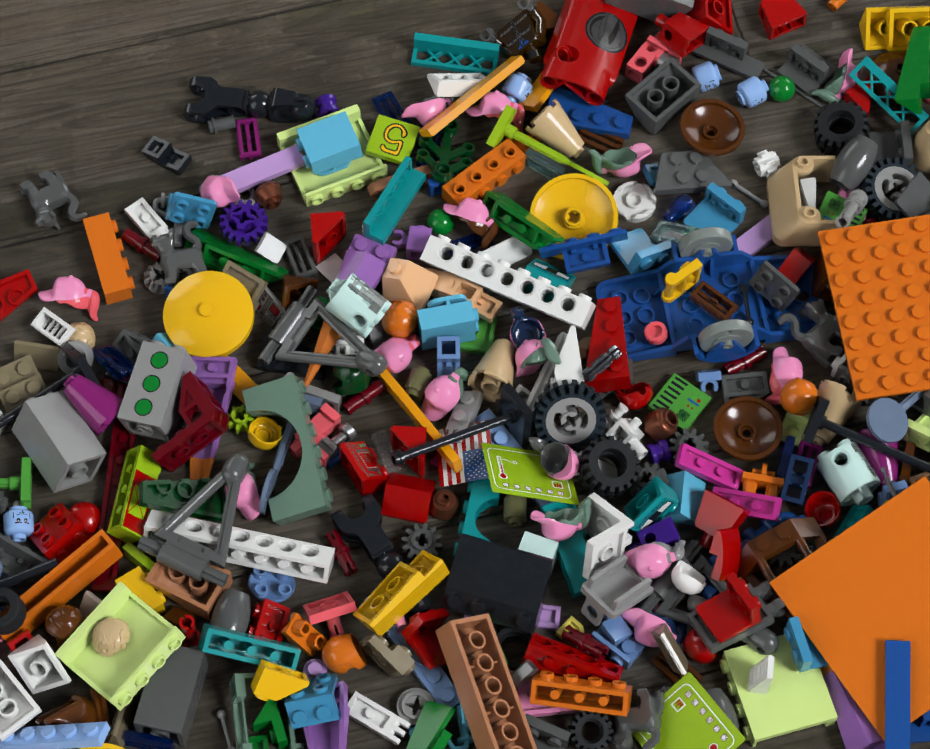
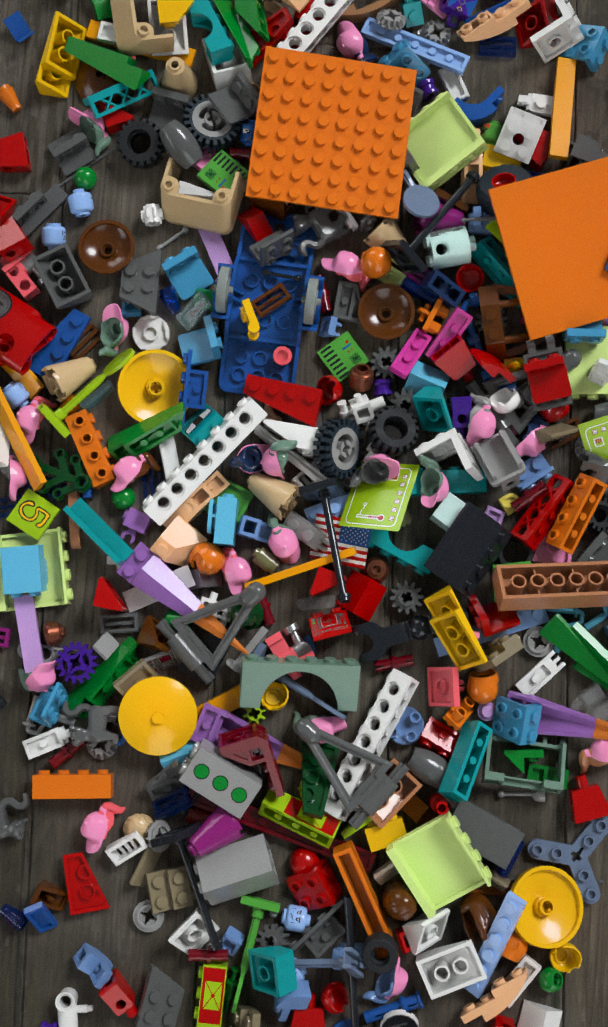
camera: 65 degrees left, 20 degrees up
tan hair [92,617,131,657] -> none
yellow slope [250,659,310,701] -> none
light aqua cylinder [325,273,392,339] -> none
flat silver bar [511,659,538,691] -> none
black axle [582,345,622,382] -> none
medium blue slope [600,616,634,646] -> none
light grey pin [835,189,868,228] -> none

